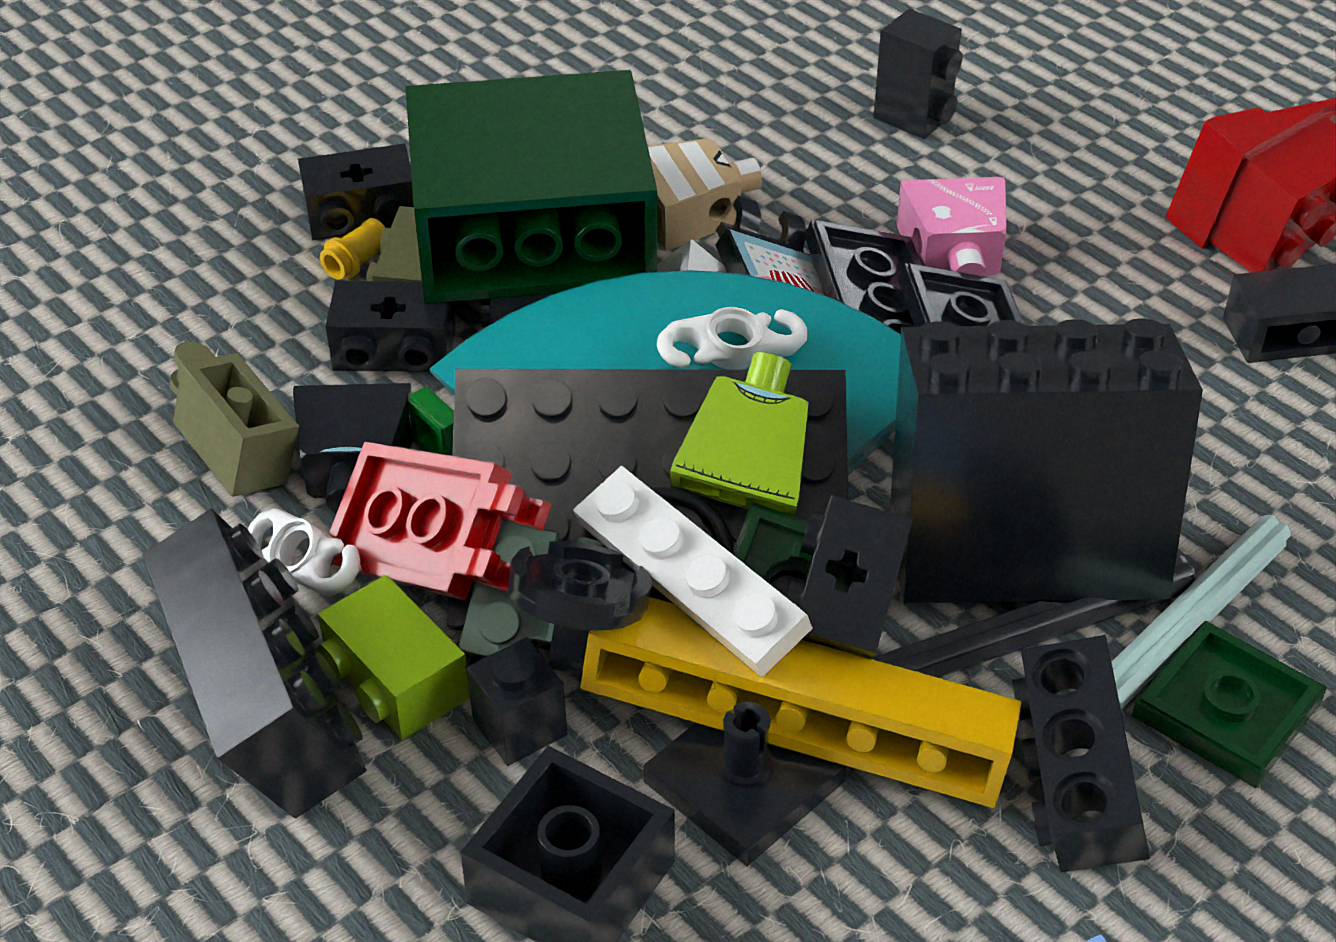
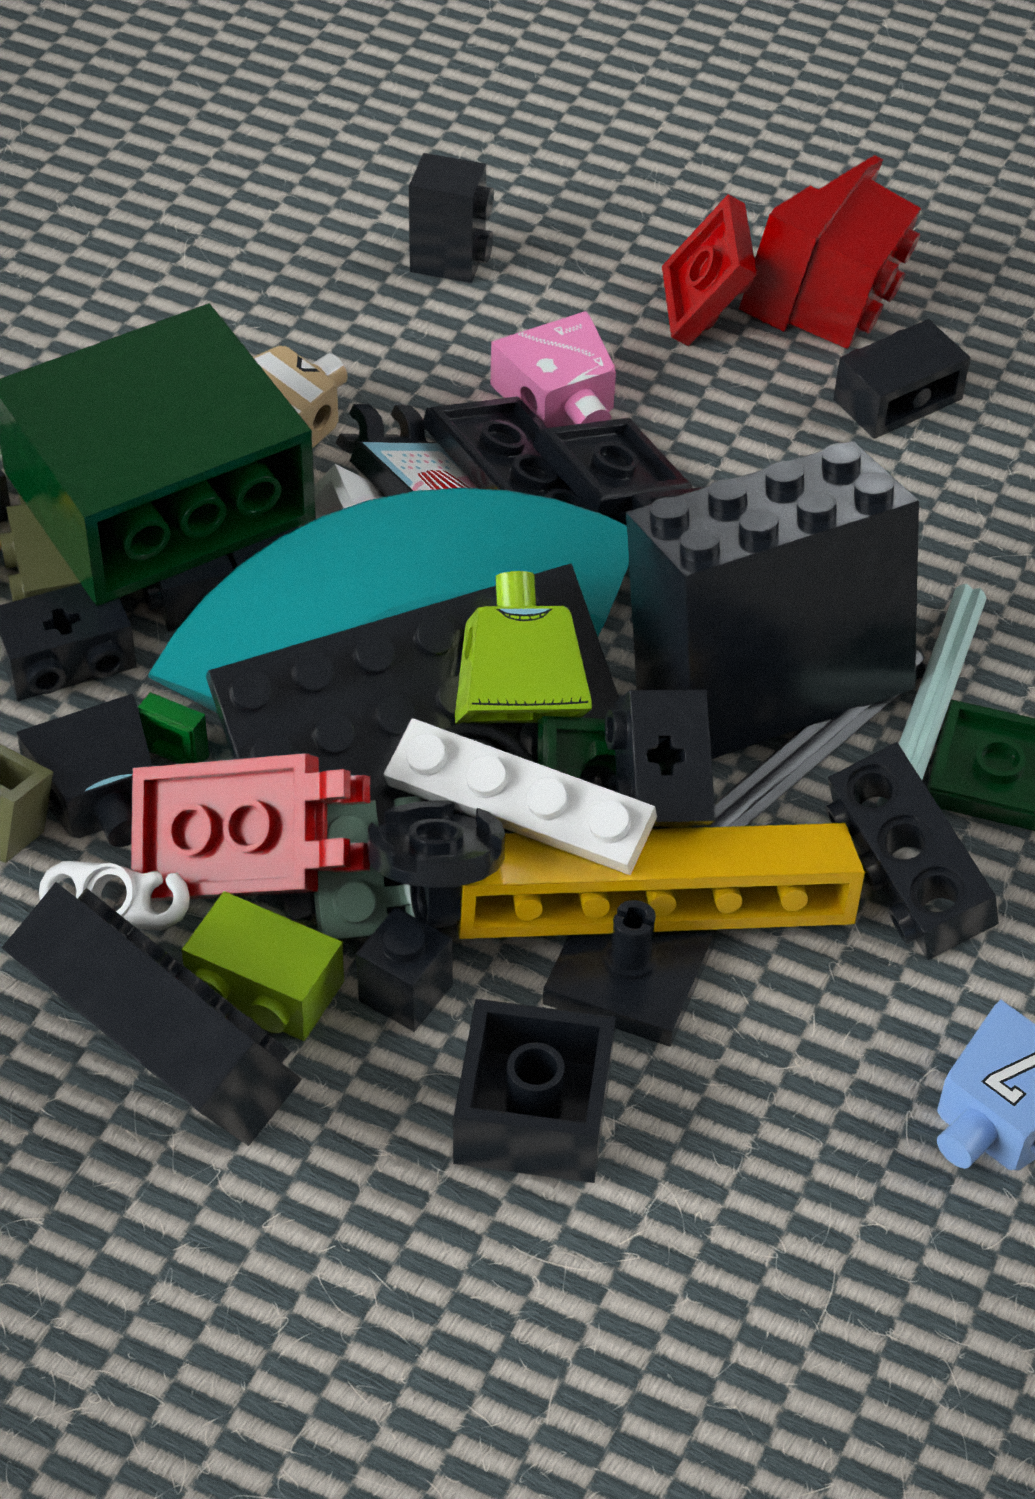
camera: 25 degrees left, 5 degrees up
white piece [657,307,808,370] -> none
none -> red plate [662,194,757,347]

